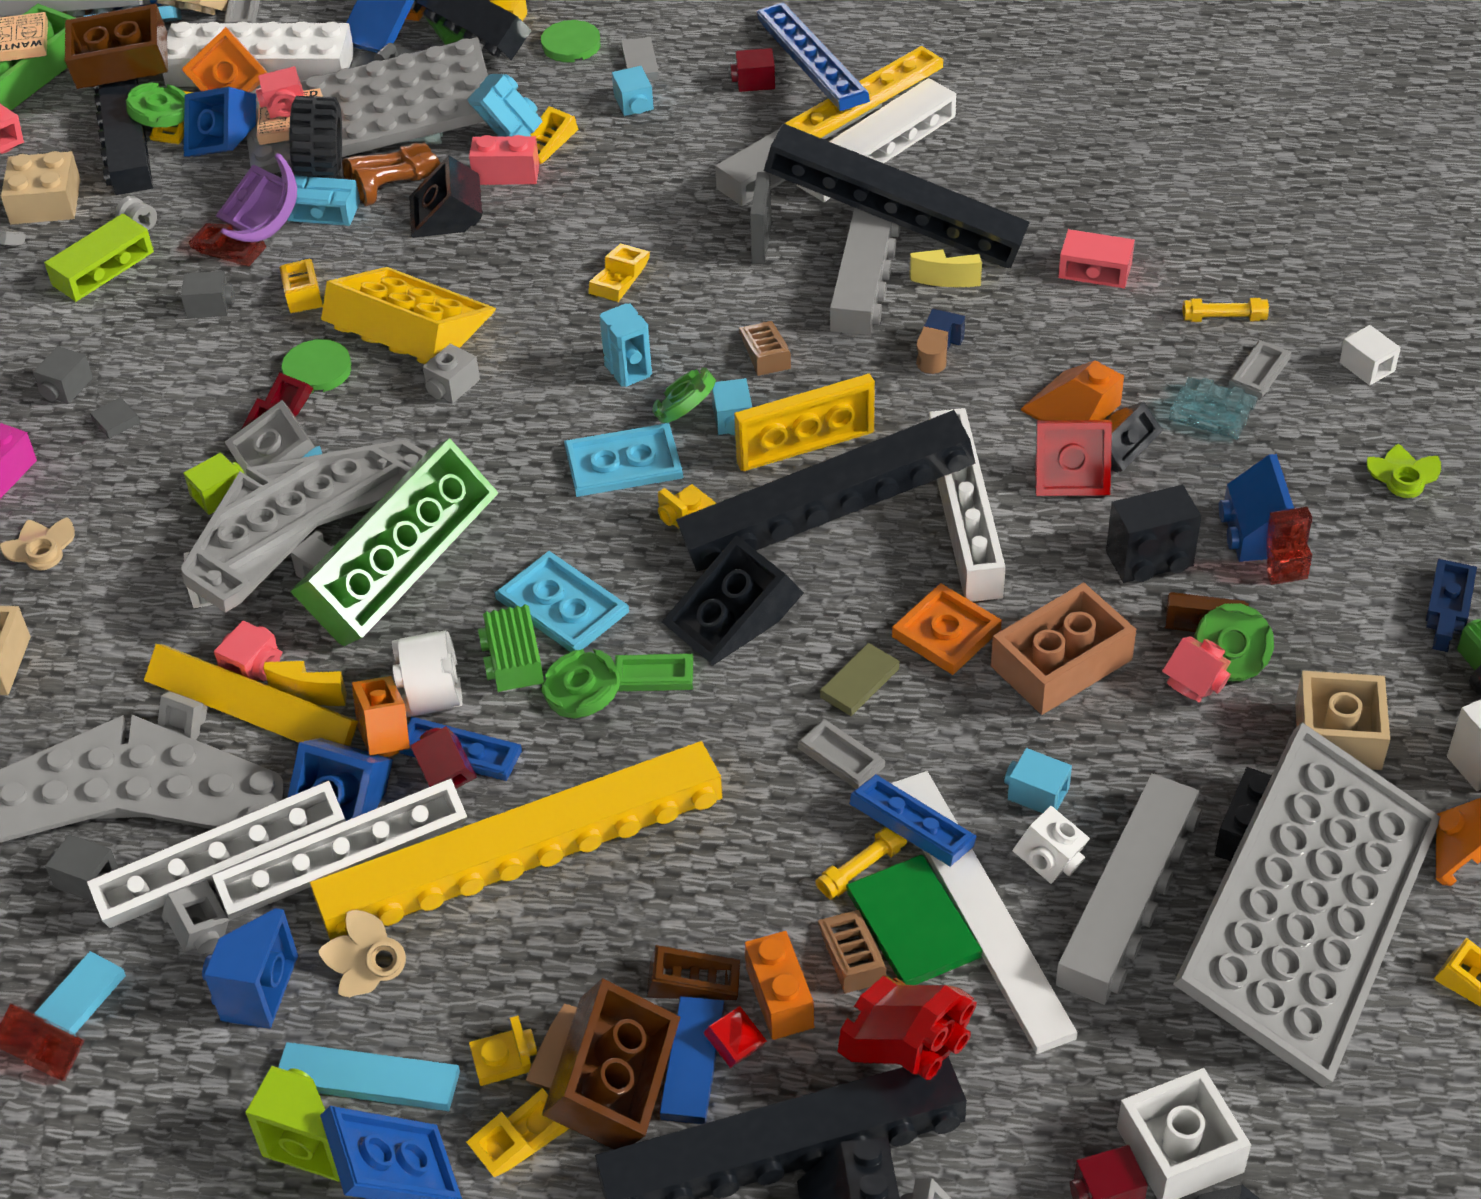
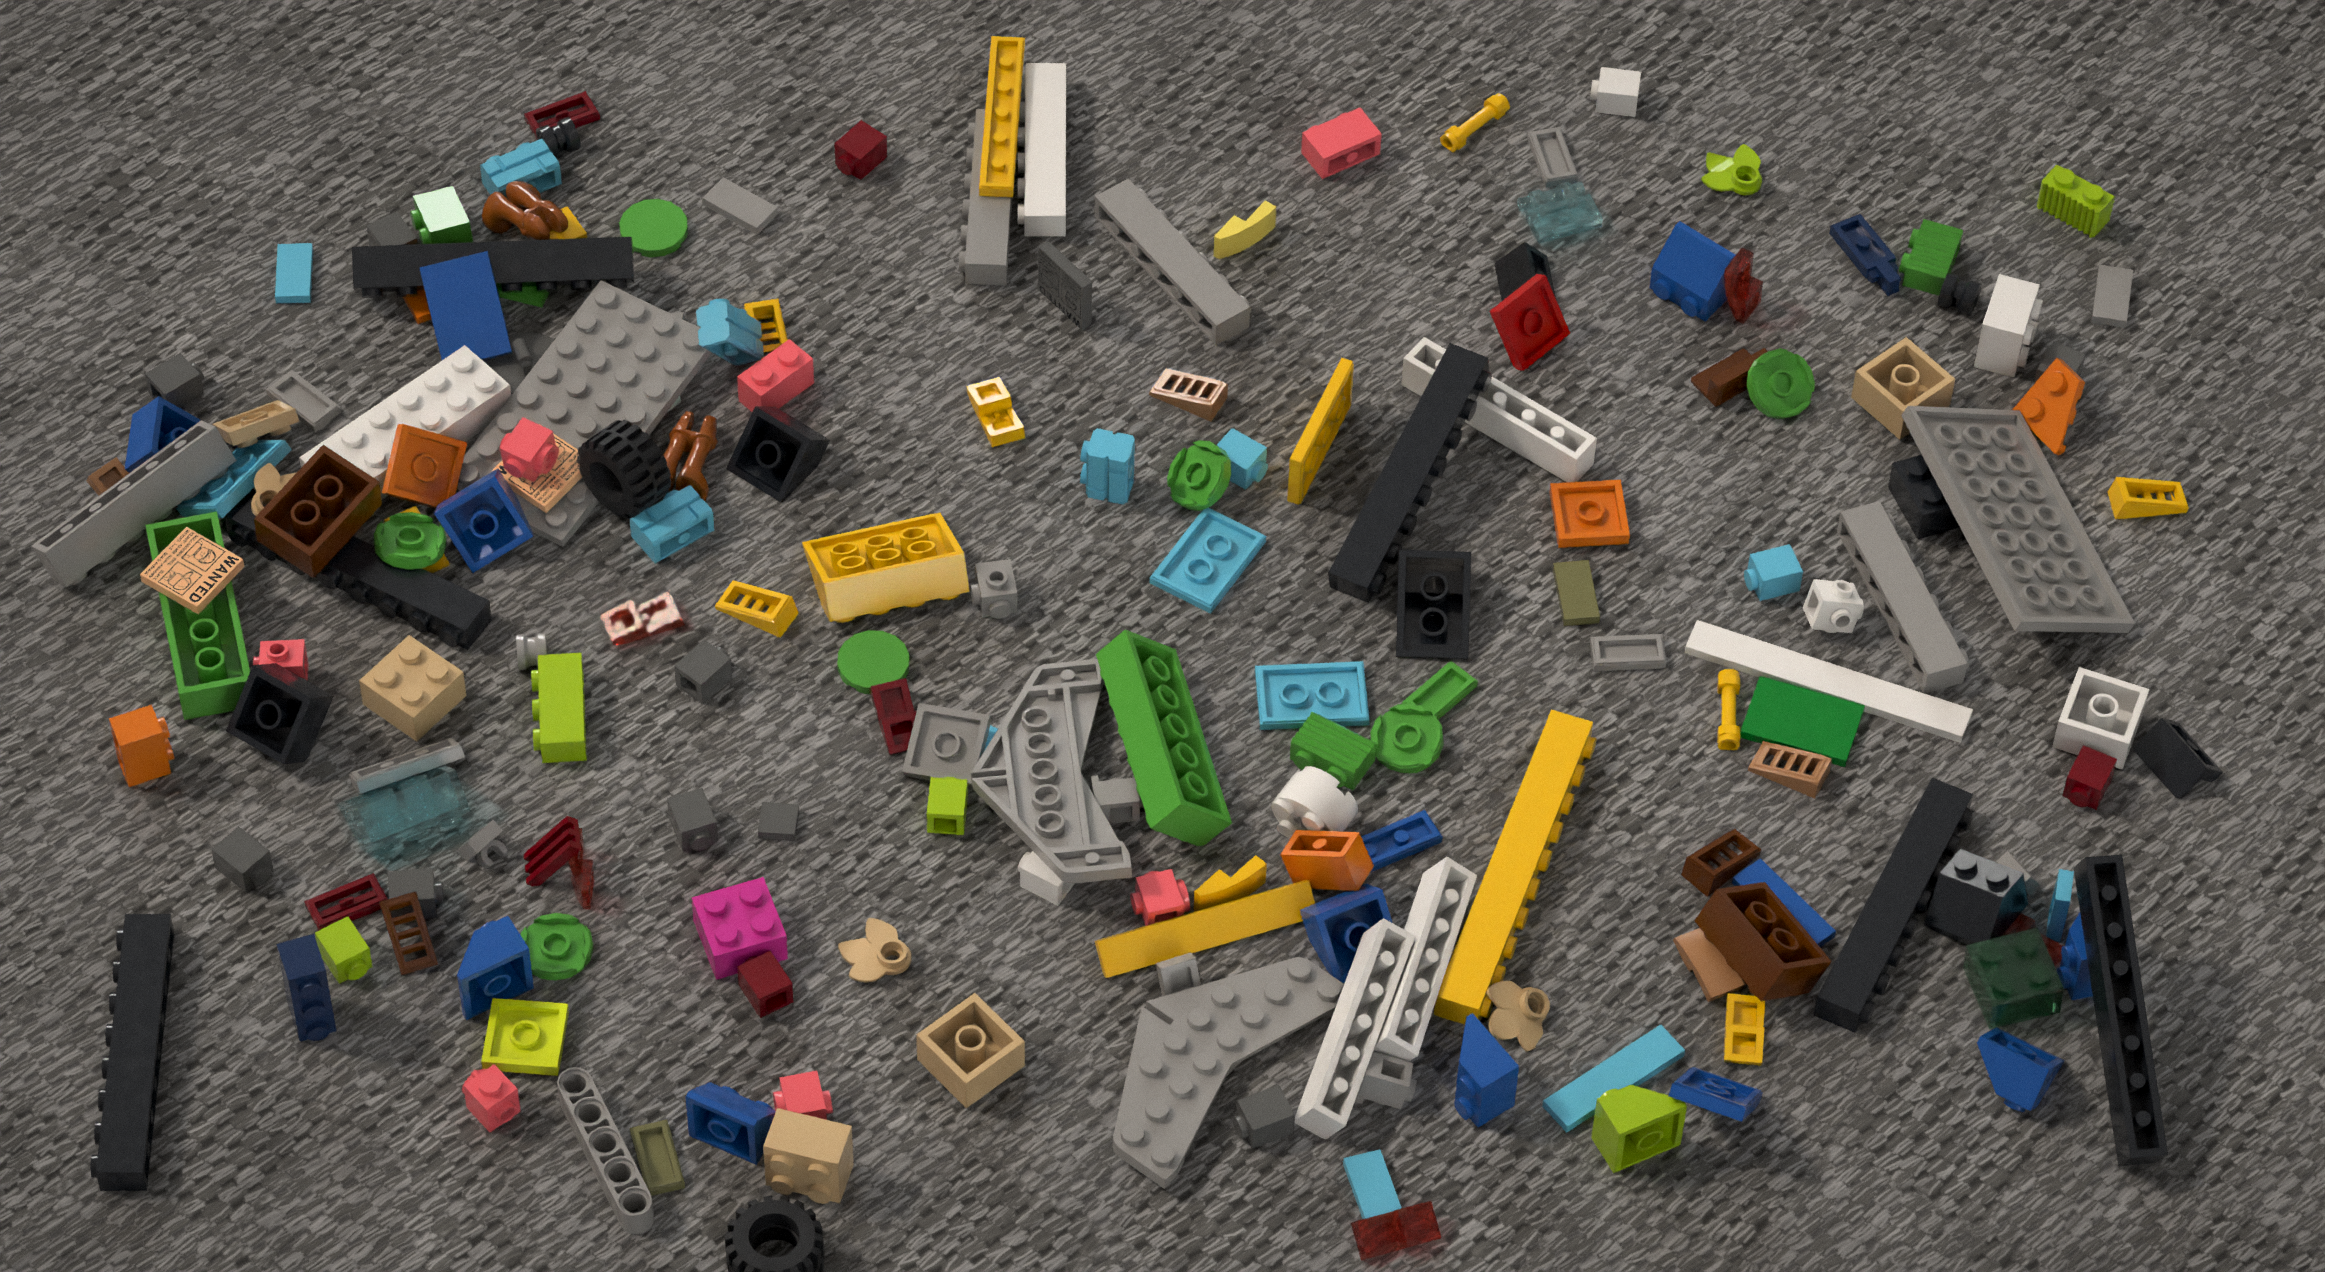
camera: 50 degrees left, 5 degrees up
medium lavender piece [216,153,297,242] -> none
dark red brick [410,726,477,789] -> none
yellow bracket [469,1015,537,1086] -> none
medium azure brick [612,66,654,116] -> none
yellow bracket [658,484,716,529] -> none
red tile [703,1006,767,1068] -> none
orange brick [744,931,814,1040] -> none
blue tile [757,2,870,111] -> none
black brick [763,123,1030,268] -> none
red brick [837,975,977,1080] -> none
blue tile [849,774,976,867] -> none
leg [916,309,965,374] -> none
nougat brick [991,582,1136,715] -> none
orange slope [1021,360,1124,421] -> none
black brick [1106,484,1202,583] -> none
coral brick [1162,636,1231,702] -> none

